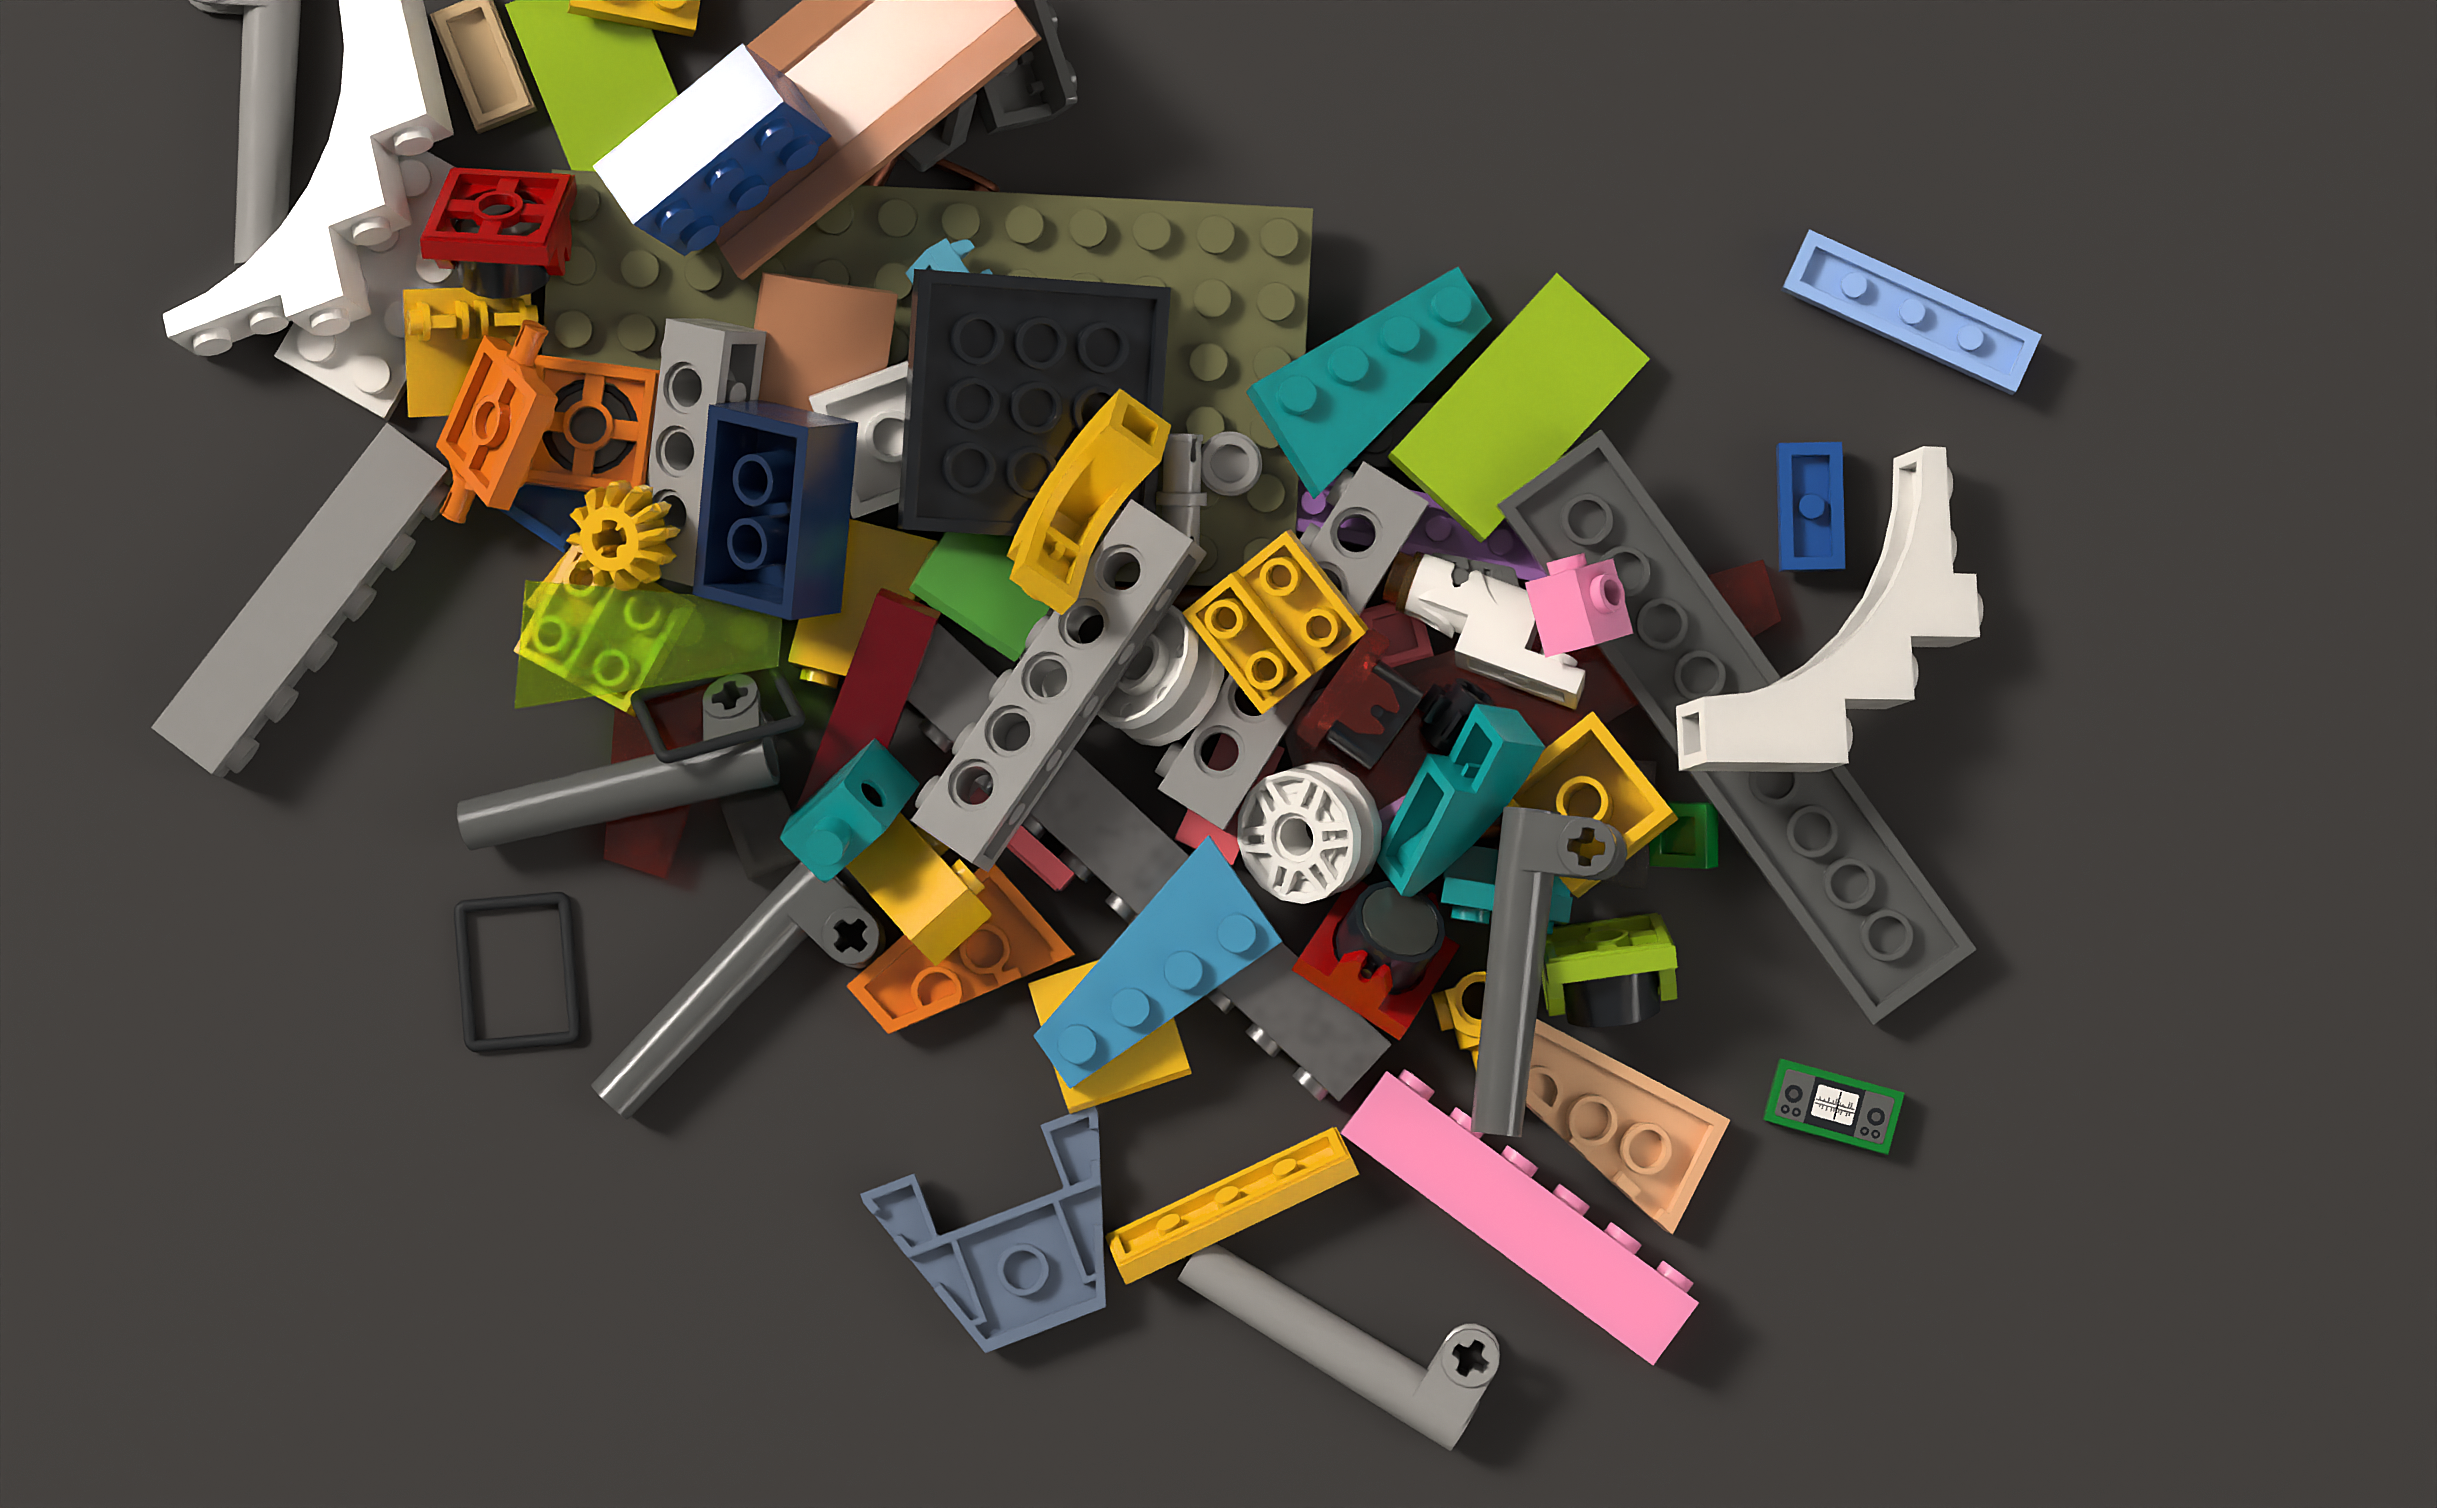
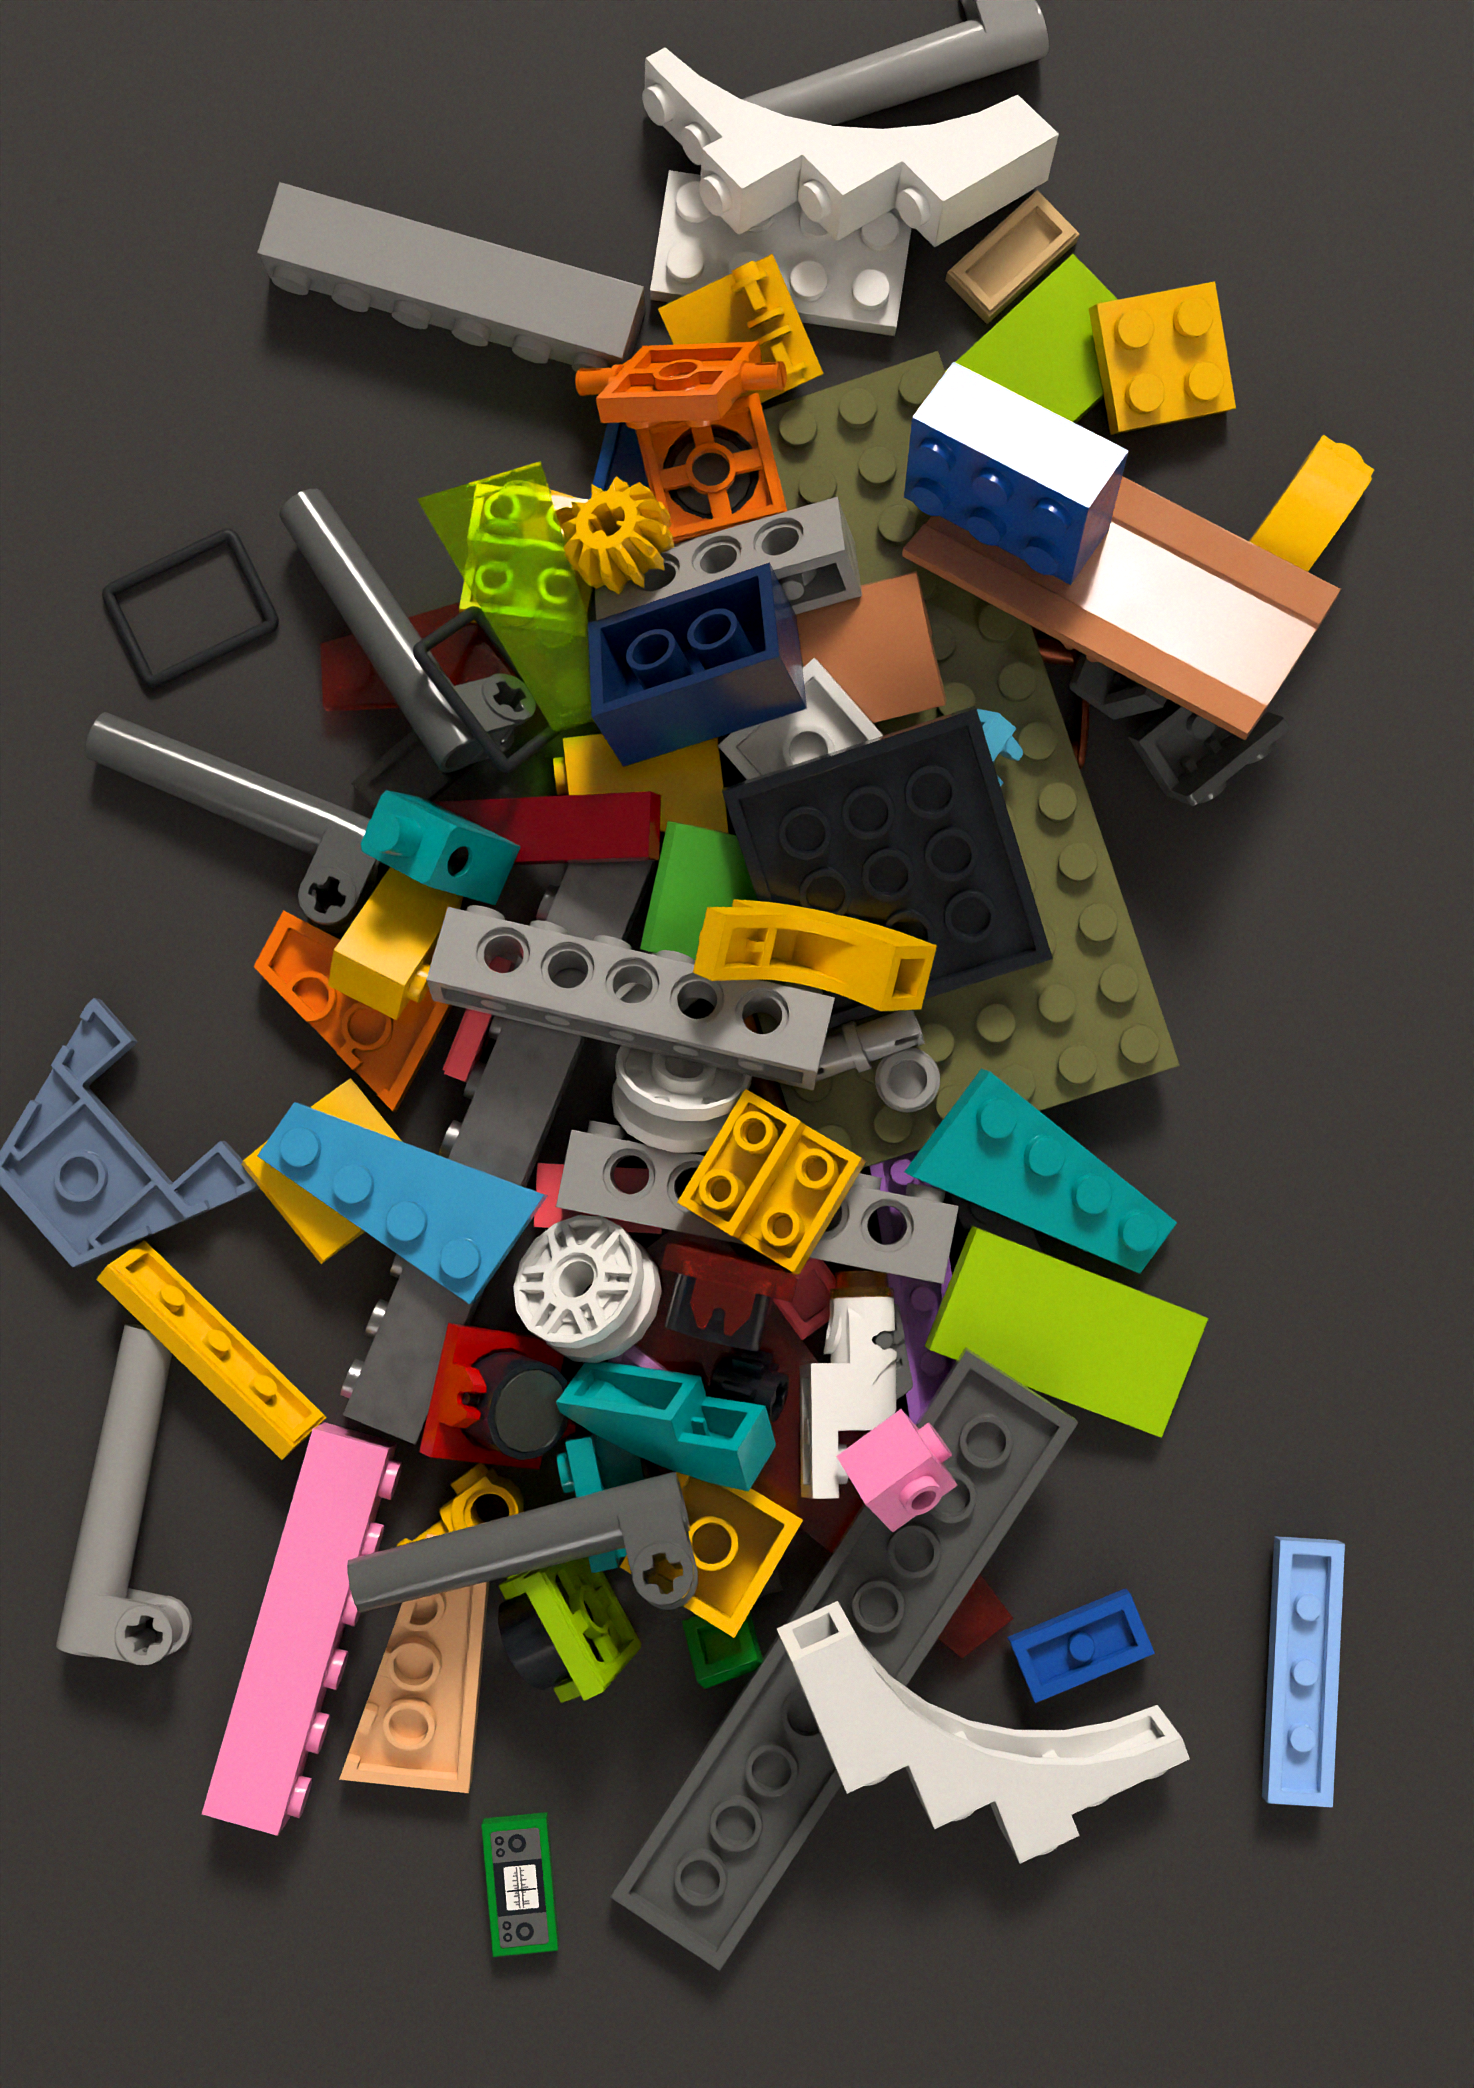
camera: 60 degrees right, 0 degrees up
red piece [420,167,577,299] -> none

